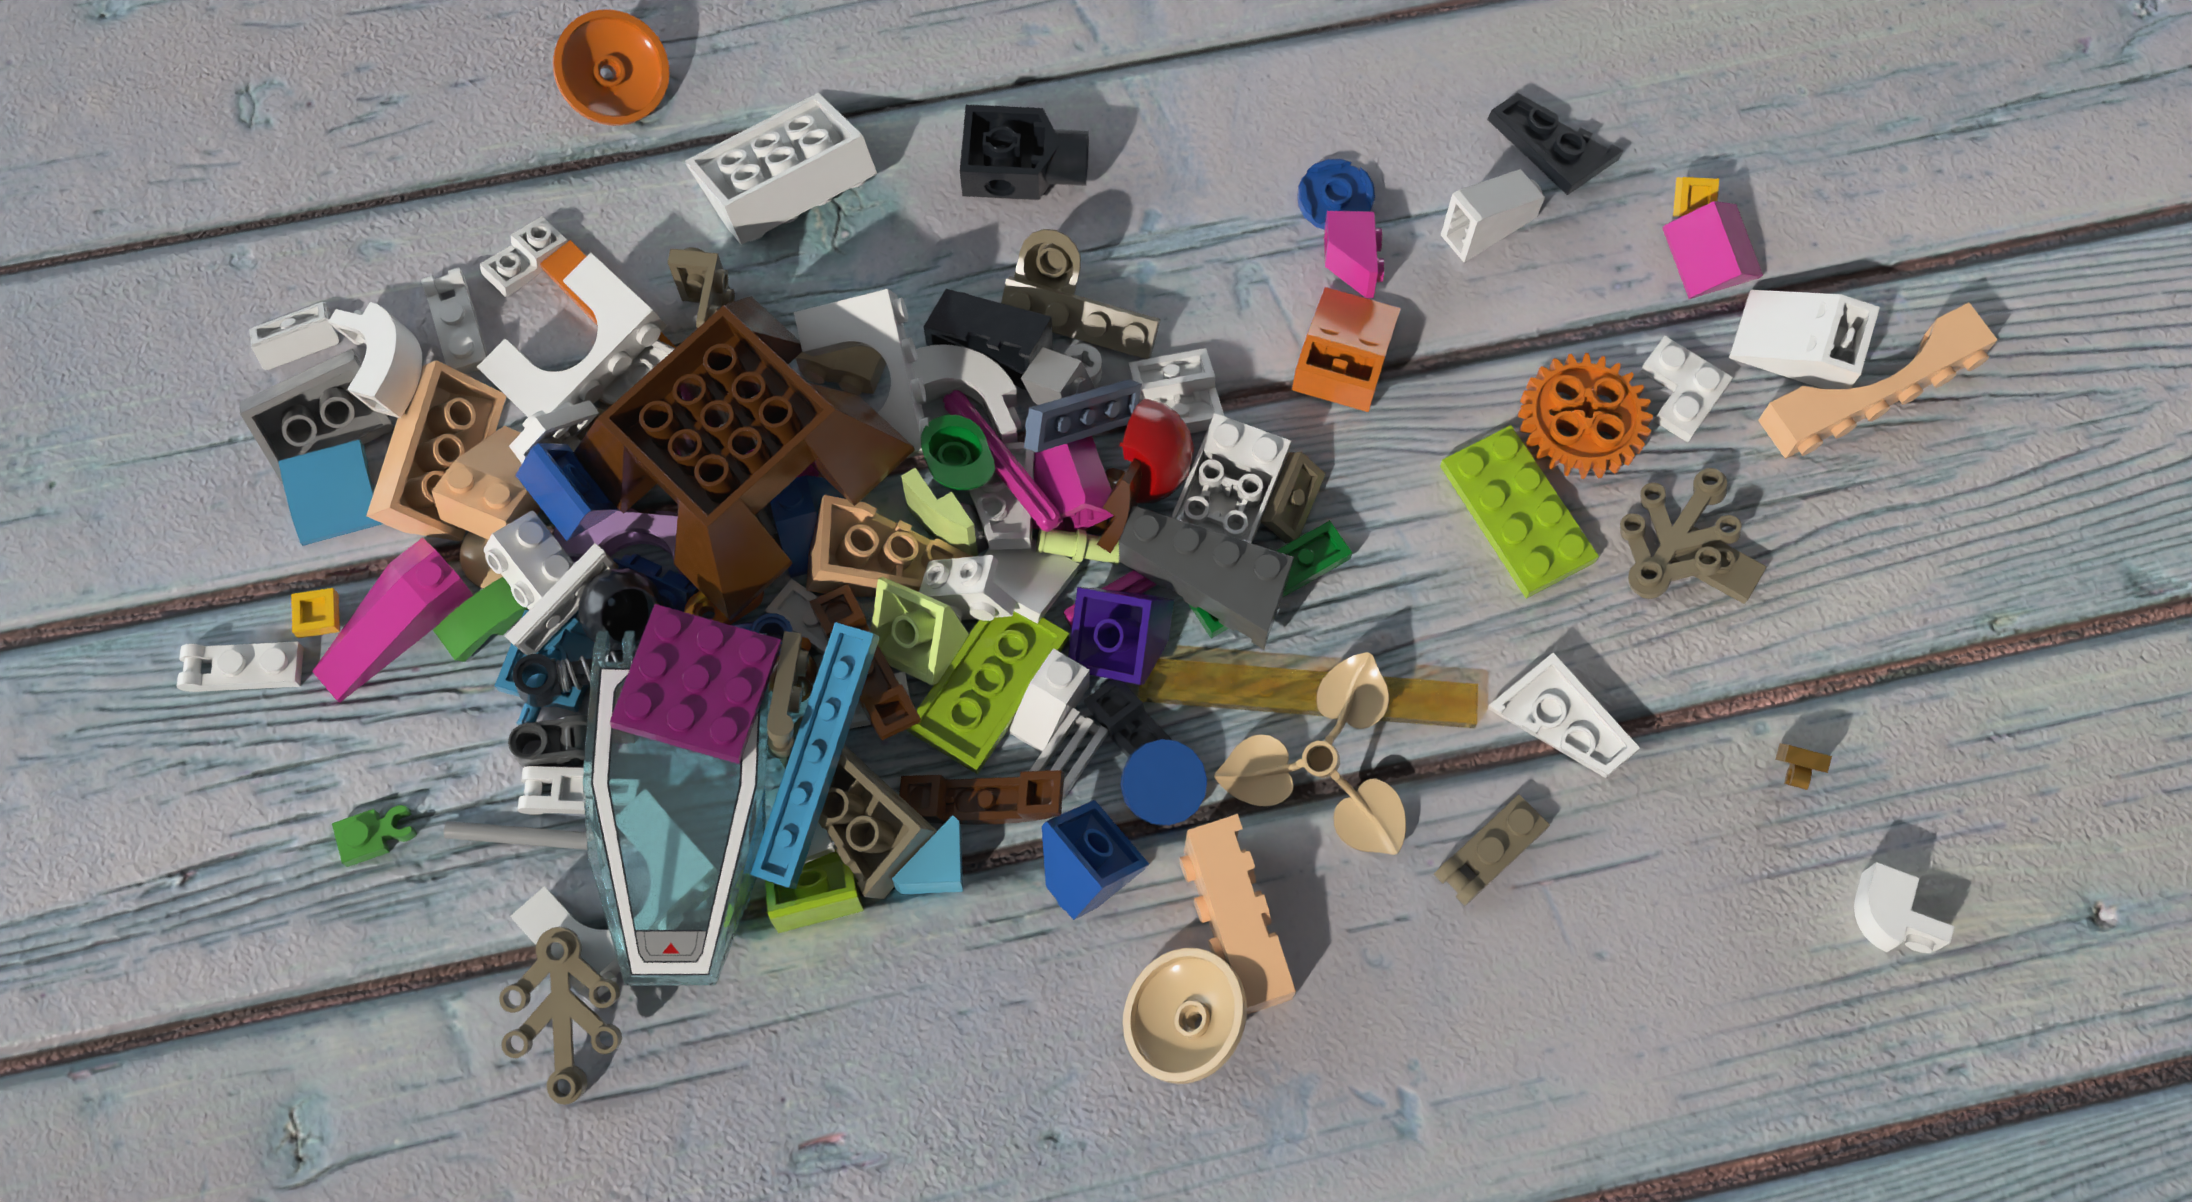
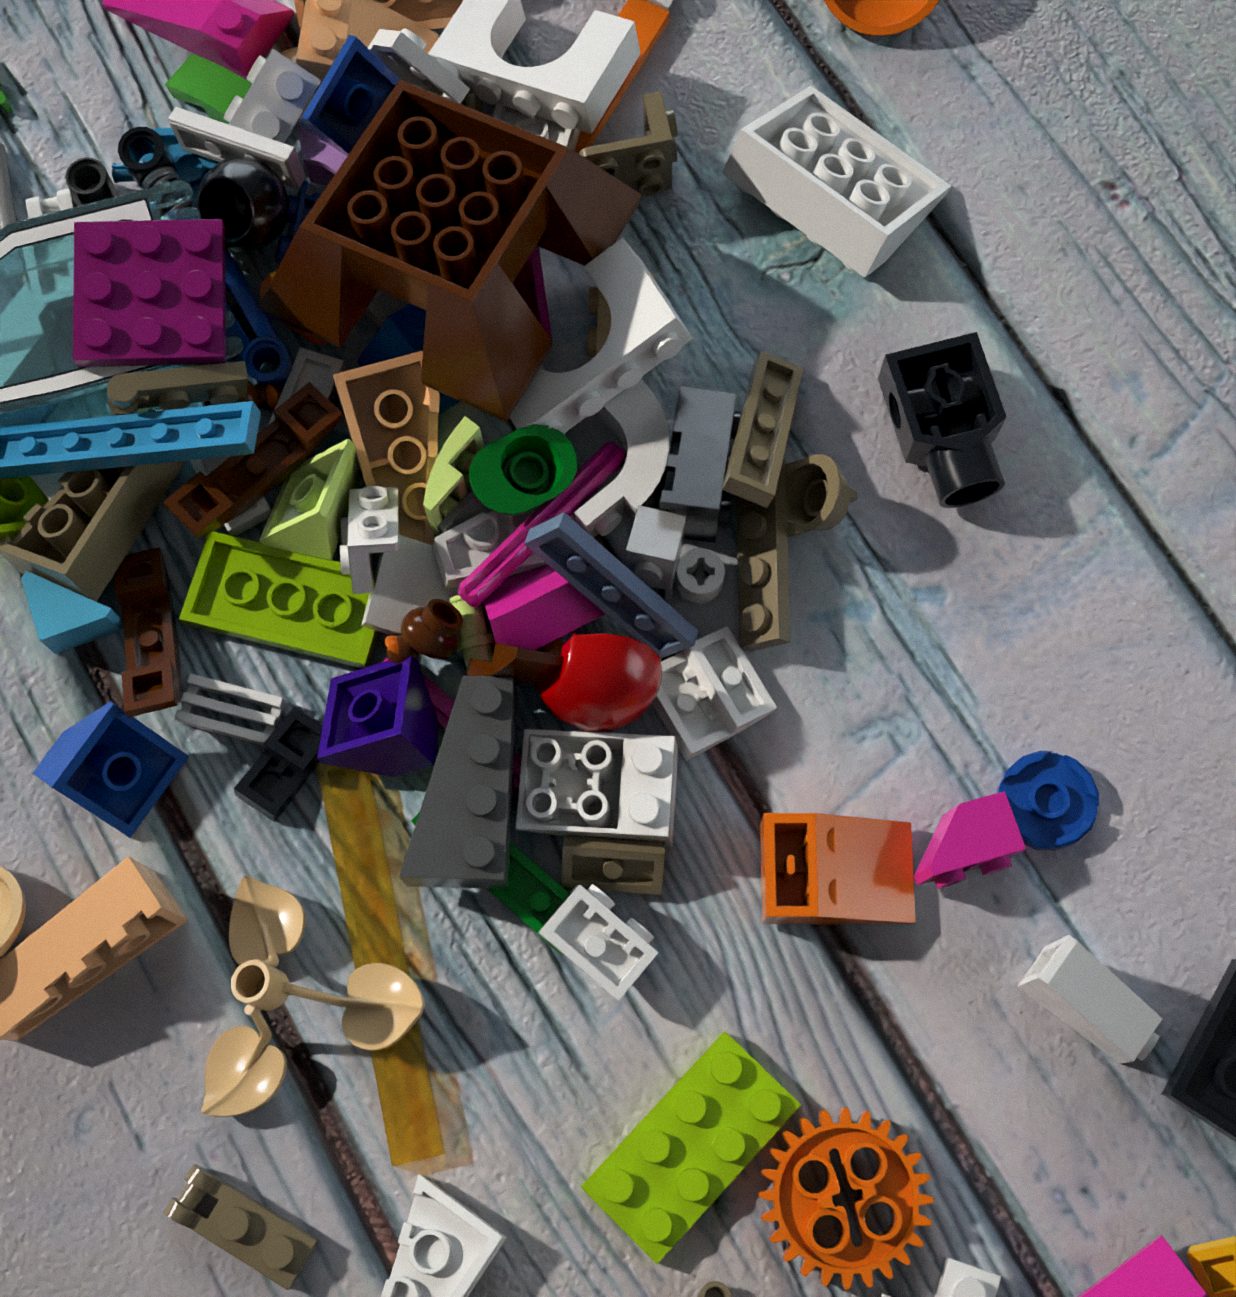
camera: 75 degrees right, 5 degrees up
white slope [1008,648,1090,753] -> none
blue tile [1120,739,1207,826] -> none
none -> reddish brown animal [385,599,463,664]
none -> white bracket [538,884,659,1001]
none -> dark tan plate [722,351,803,508]

